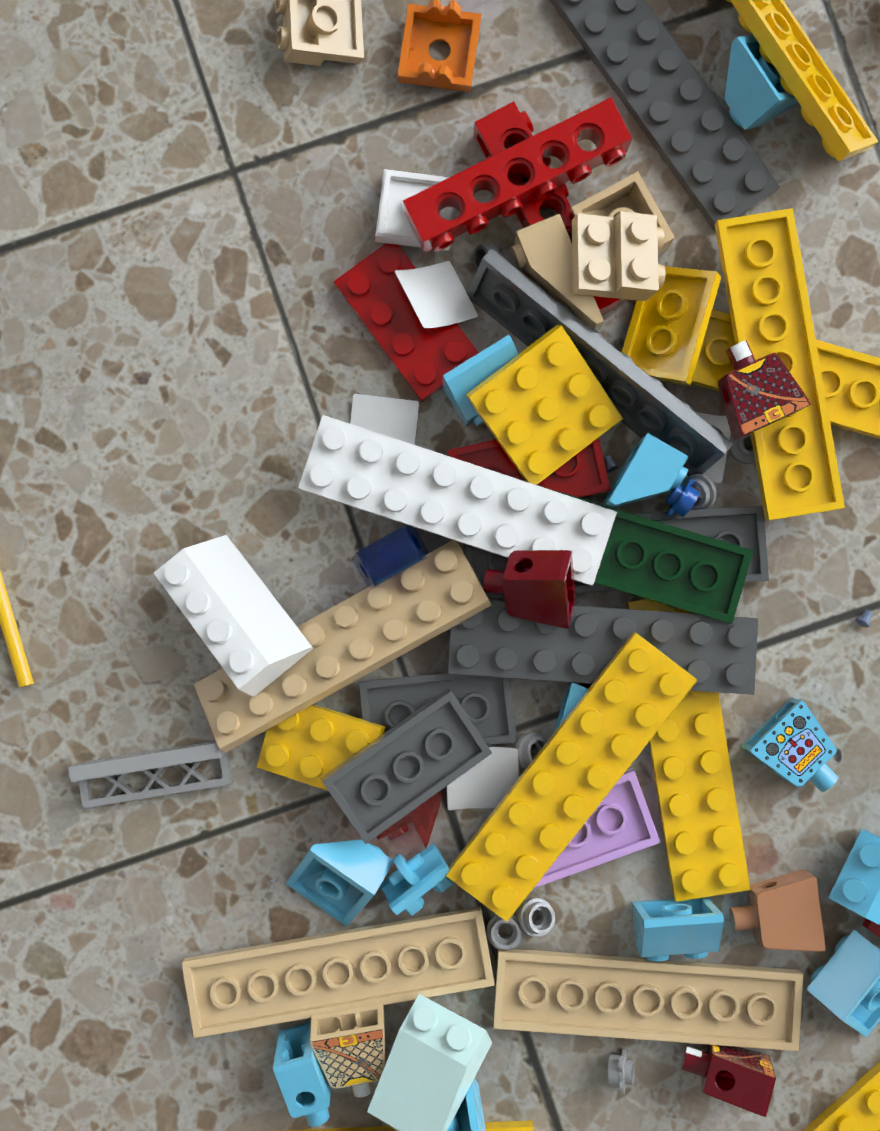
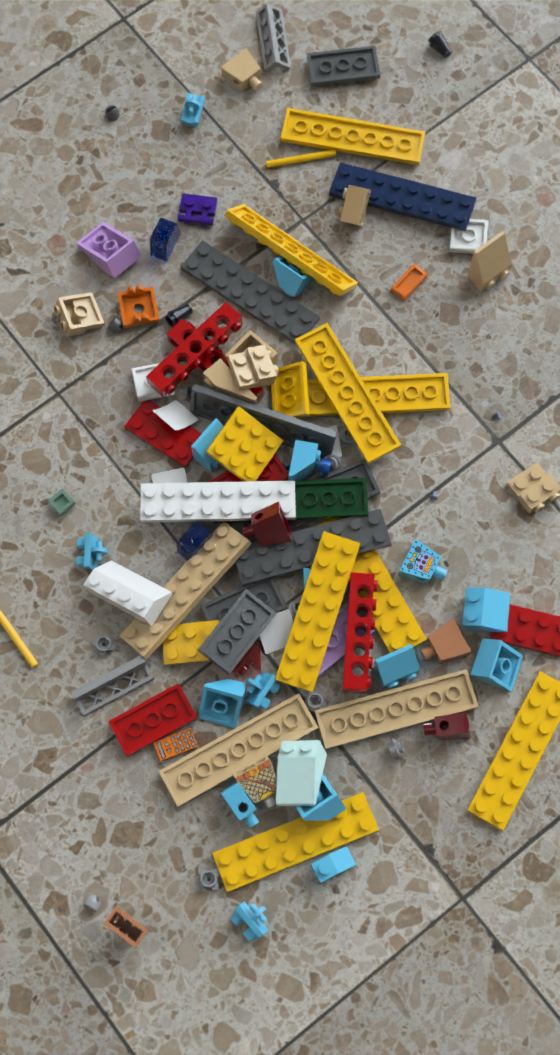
camera: 25 degrees left, 15 degrees down
light grey plate [518,898,555,937] -> none
torso [718,340,811,441] -> none
none -> sand green plate [48,488,75,516]
none -> medium azure hips [76,533,108,571]
none -> light grey plate [92,633,116,656]
none -> dark grey hinge [107,317,123,333]
none -> red plate [108,683,198,757]
none -> orange tile [153,728,198,762]
none -> black cone [165,304,193,328]
none -> red brick [342,572,378,694]

